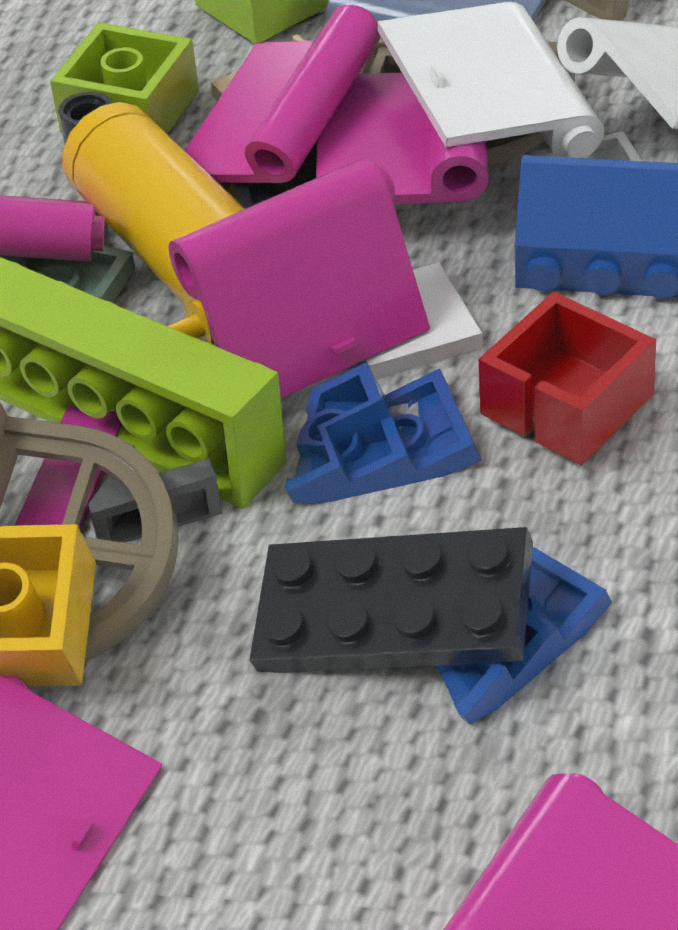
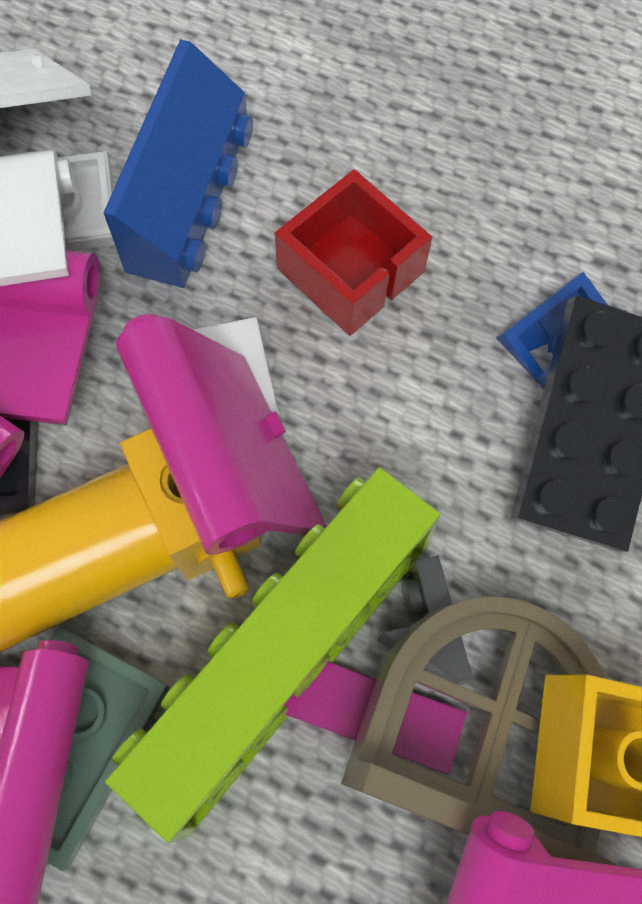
camera: 90 degrees left, 25 degrees up
blue slope [285,362,482,503] -> none

